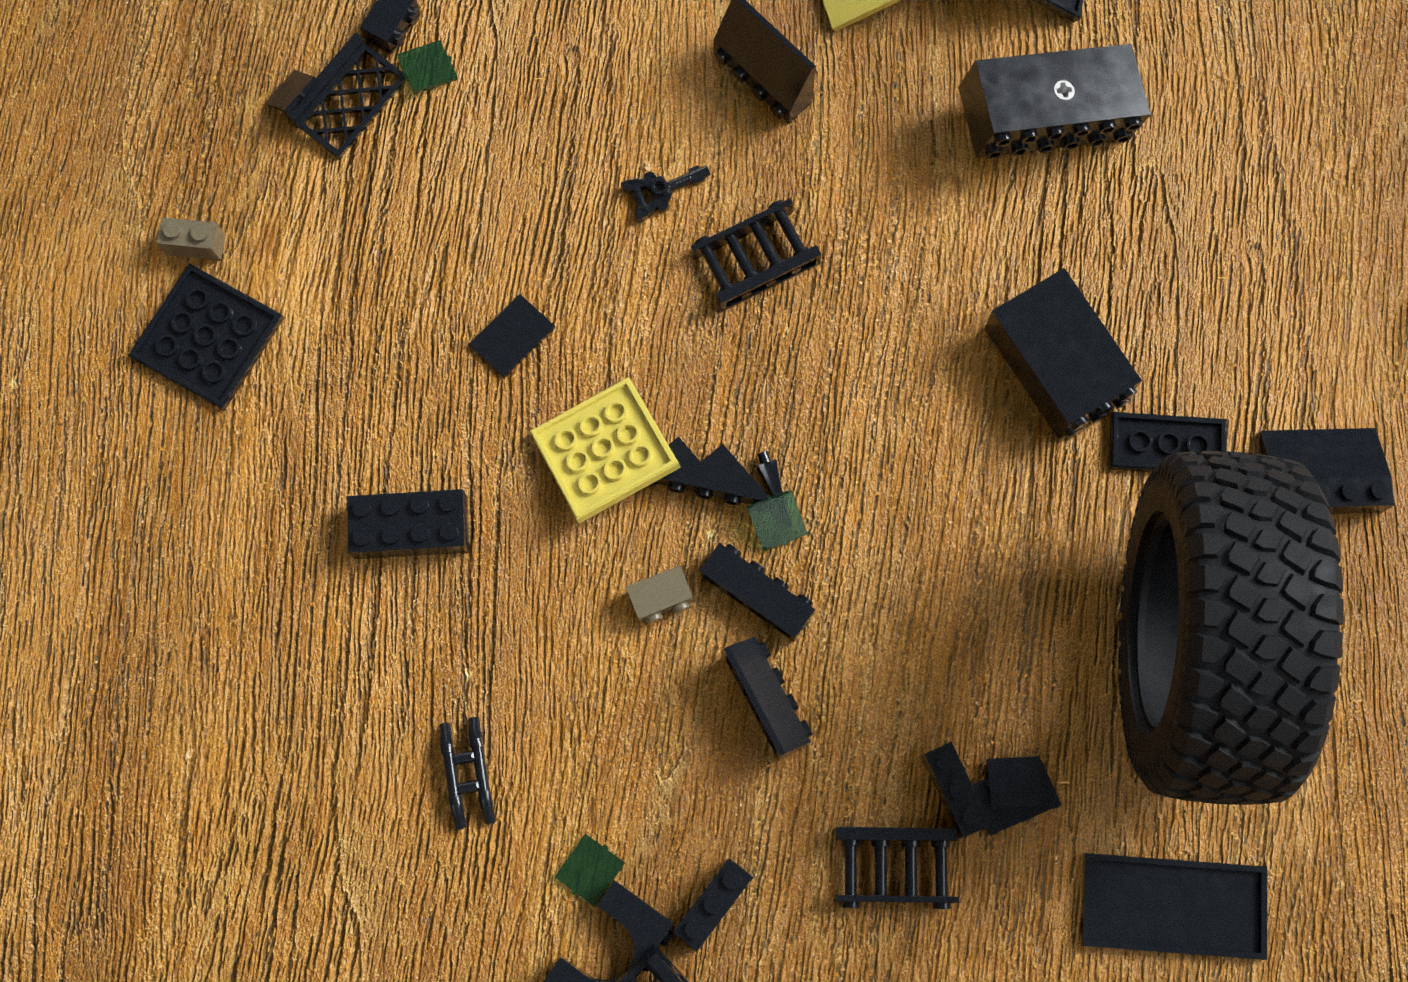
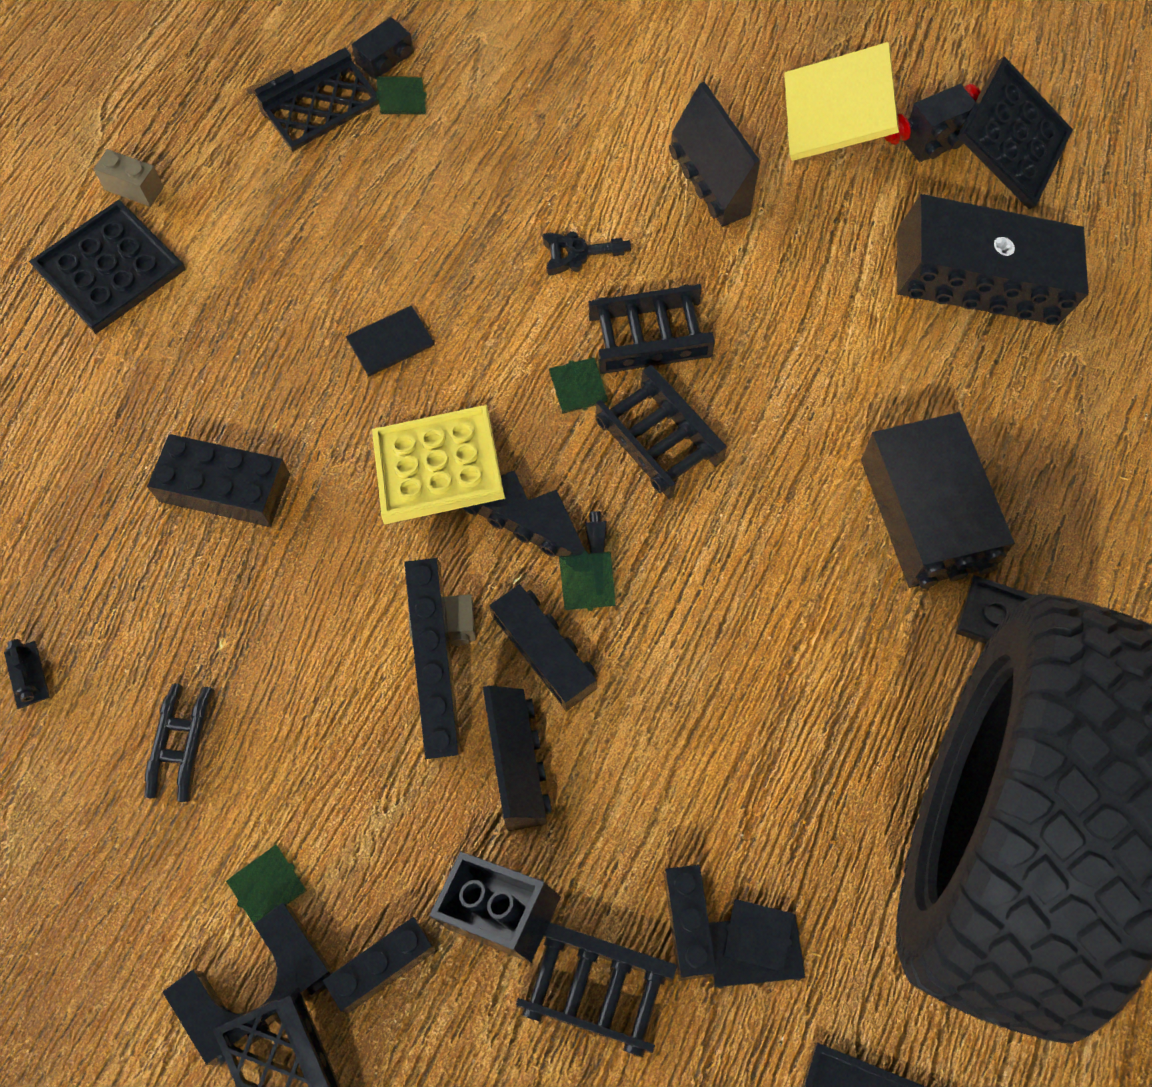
camera: 15 degrees right, 10 degrees down
none -> black hinge [4,639,50,709]
none -> black brick [404,558,462,759]
none -> black brick [429,851,561,963]
none -> clear green piece [549,358,608,414]
none -> black fence [595,365,727,500]

